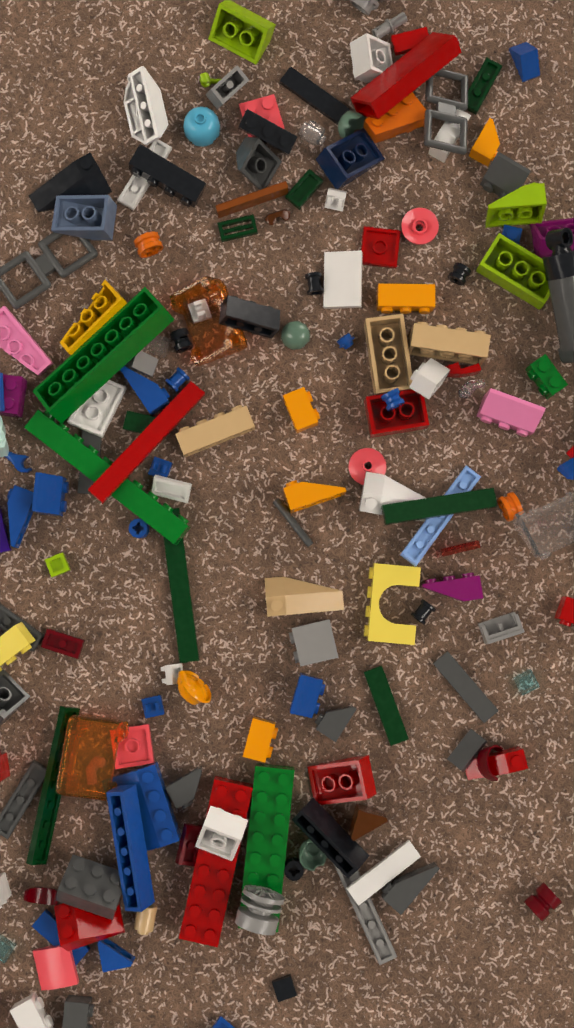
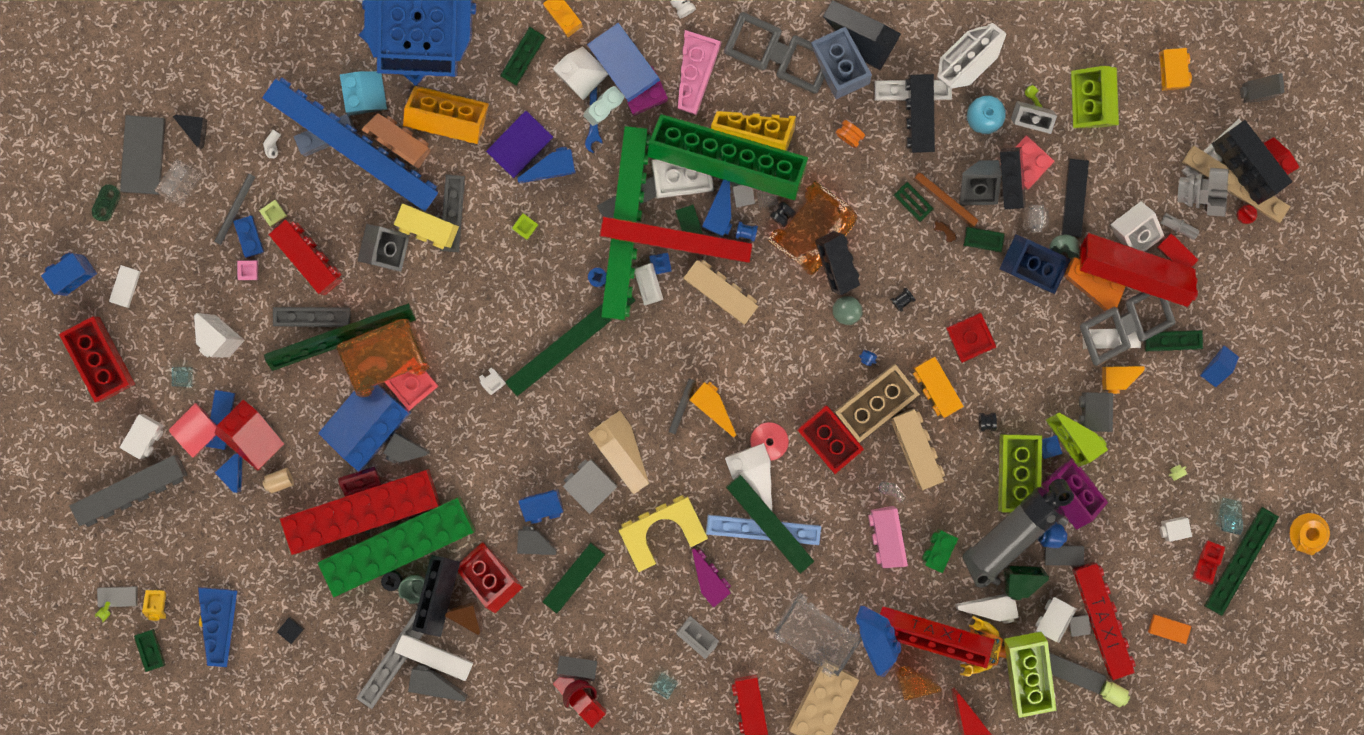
camera: 60 degrees right, 5 degrees up
dark red helmet [24,887,59,906] -> none
blue slope [32,472,69,516] -> none
dark red plate [41,628,85,659] -> none
dark grey brick [56,854,122,920] -> none
blue brick [106,784,155,912] -> none
blue tile [141,695,165,718] -> none
light orange piece [177,670,211,705] -> none
white tile [188,299,212,324] -> none
white slope [195,806,248,861] -> none
light grey wheel [235,885,285,935] -> none
light orange brick [242,716,278,763] -> none
light orange brick [283,387,320,433] -> none
white tile [323,250,363,309] -> none
white tile [324,188,347,212] -> none
blue wheel [381,388,405,411] -> none
coral dish [401,208,439,245] -> none
white brick [409,358,450,399] -> none
black bush [411,599,436,625] -> none
dark grey tile [432,651,499,723] -> none
clear red tile [436,540,481,558] -> none
red slope [445,362,481,378] -> none
orange wheel [497,492,524,522] -> none

